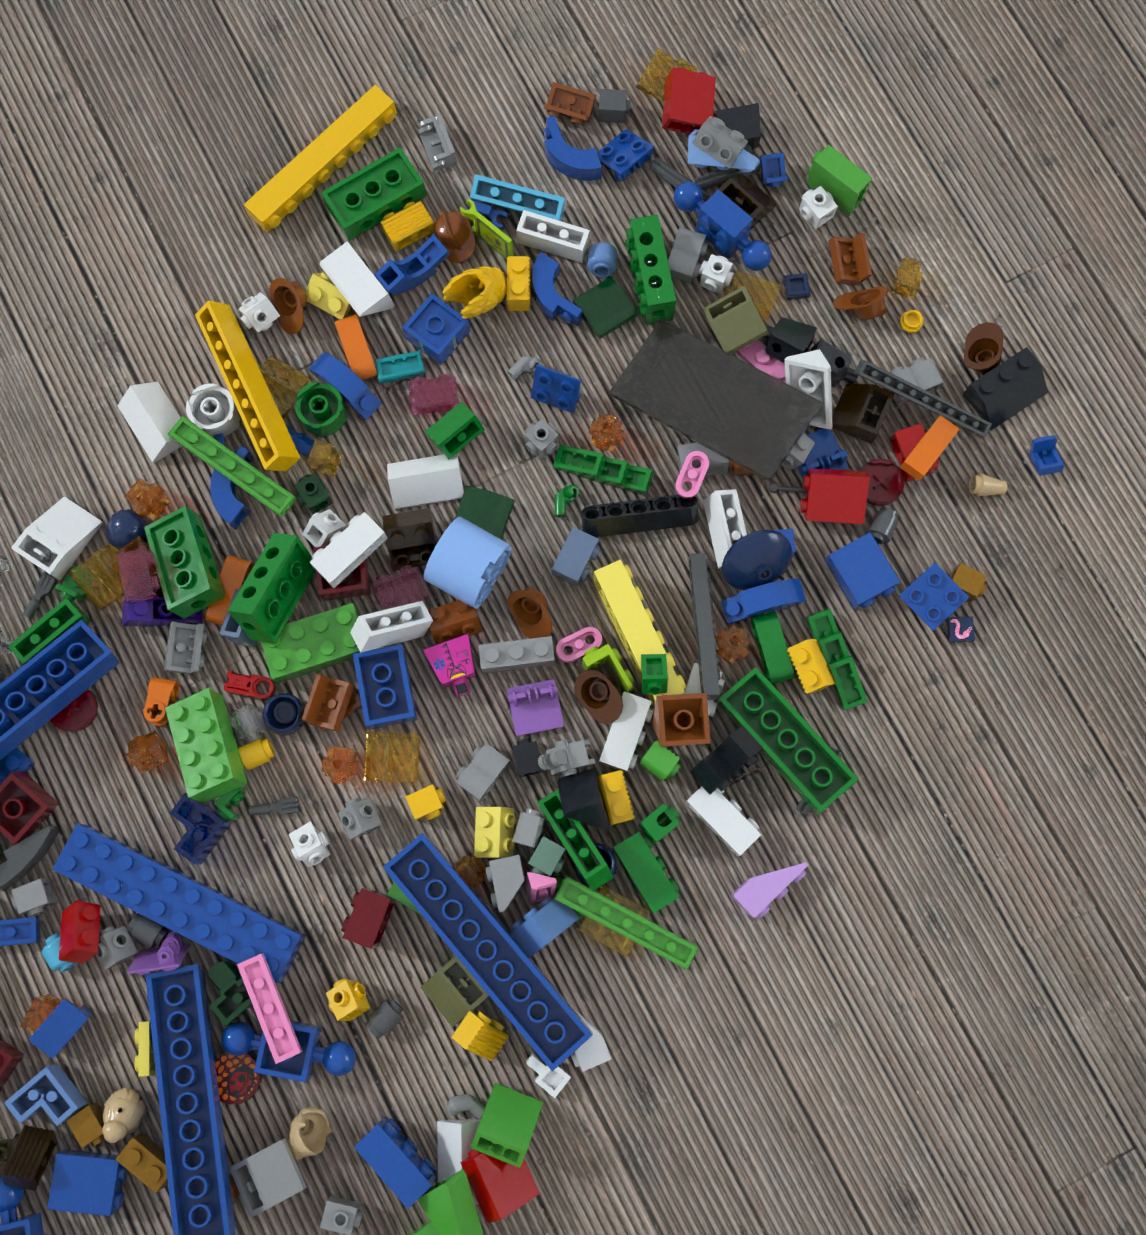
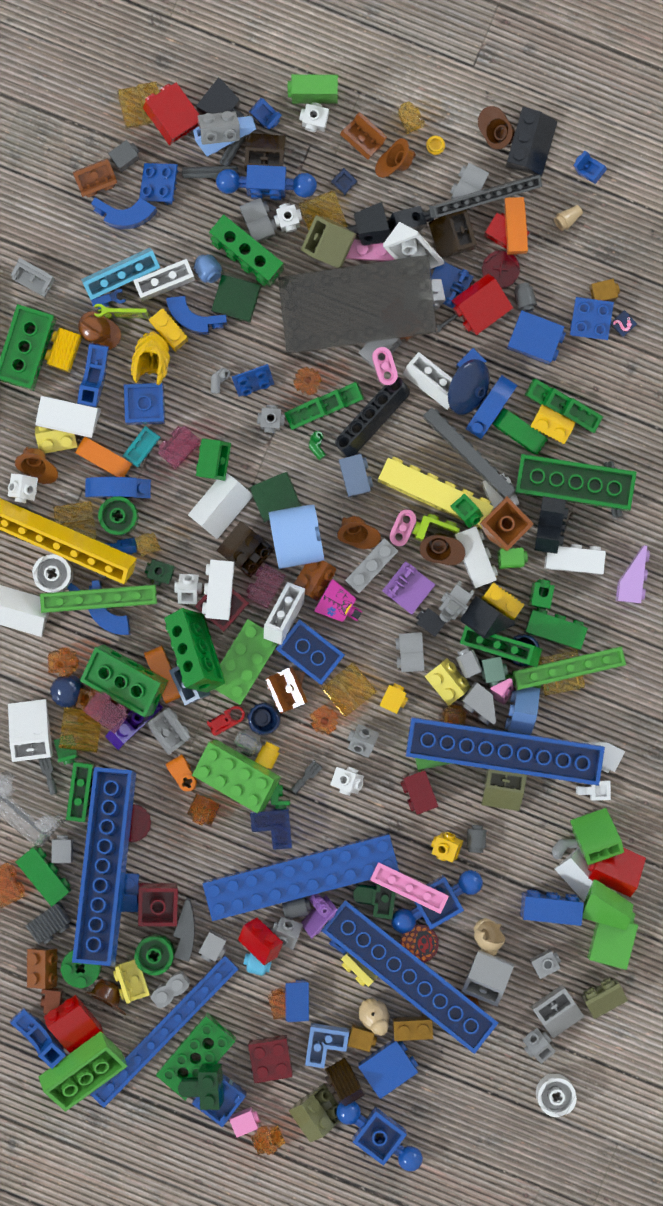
camera: 40 degrees left, 10 degrees up
yellow brick [451,1010,509,1061] -> none
clear orange brick [715,625,752,664] -> none

